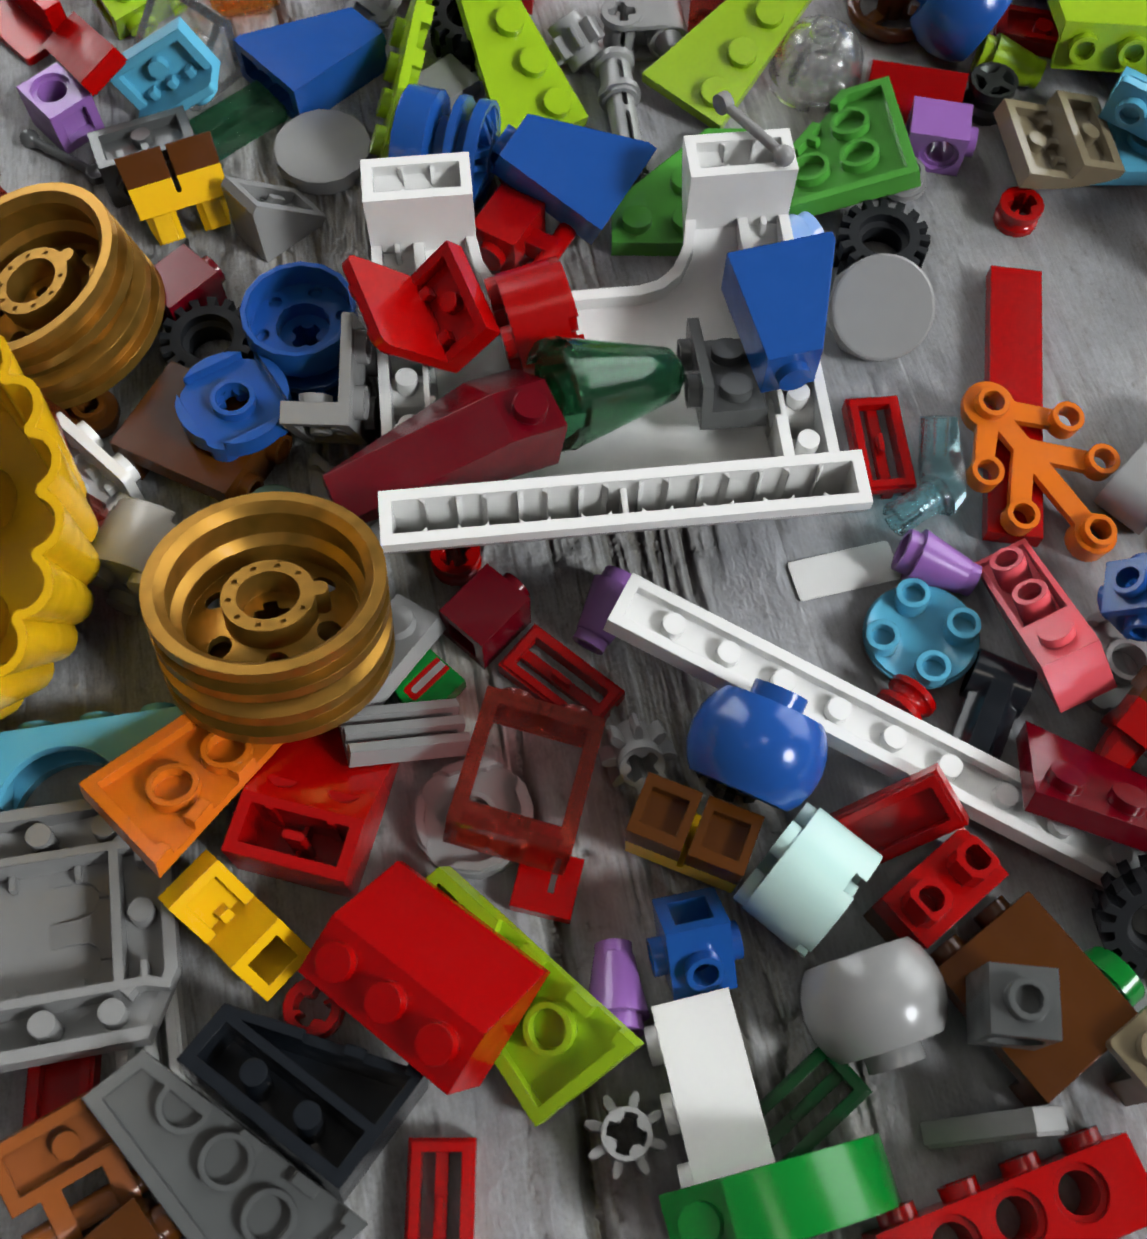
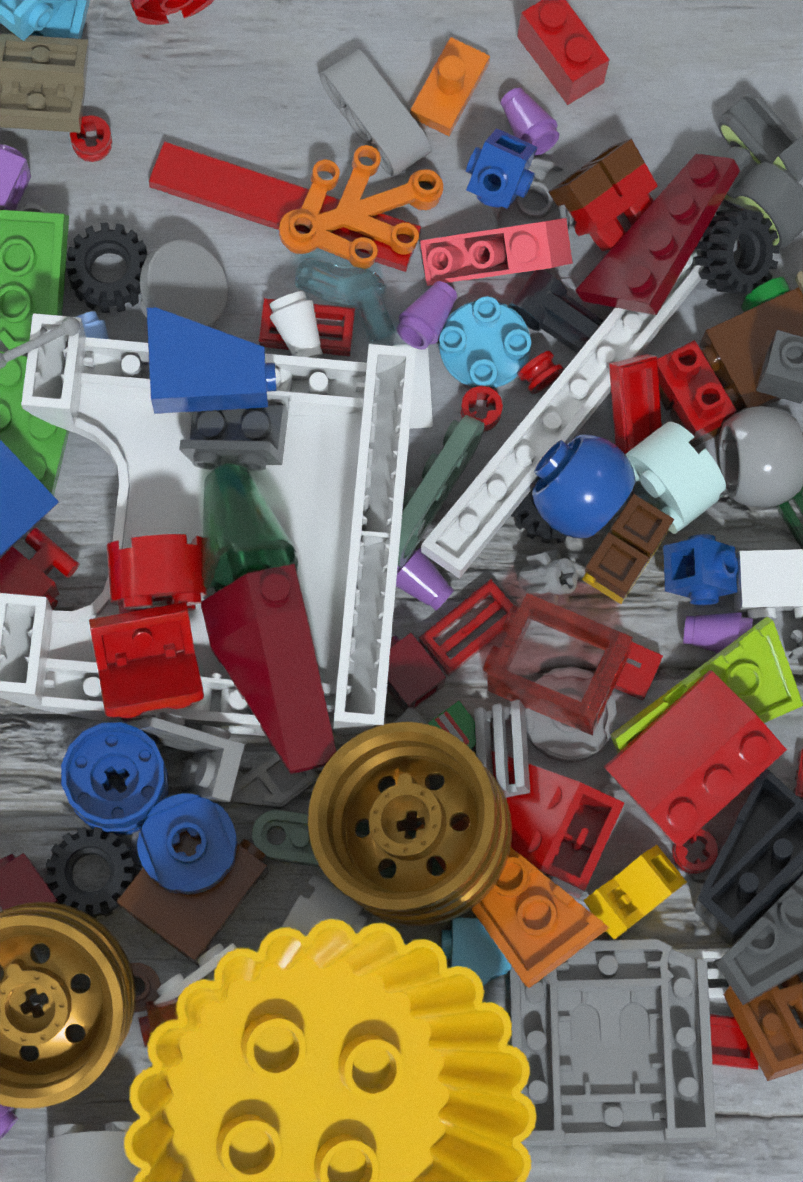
camera: 85 degrees left, 10 degrees up
none -> white cone [270,291,323,358]
none -> sand green plate [398,415,485,567]
none -> red bush [460,386,503,432]

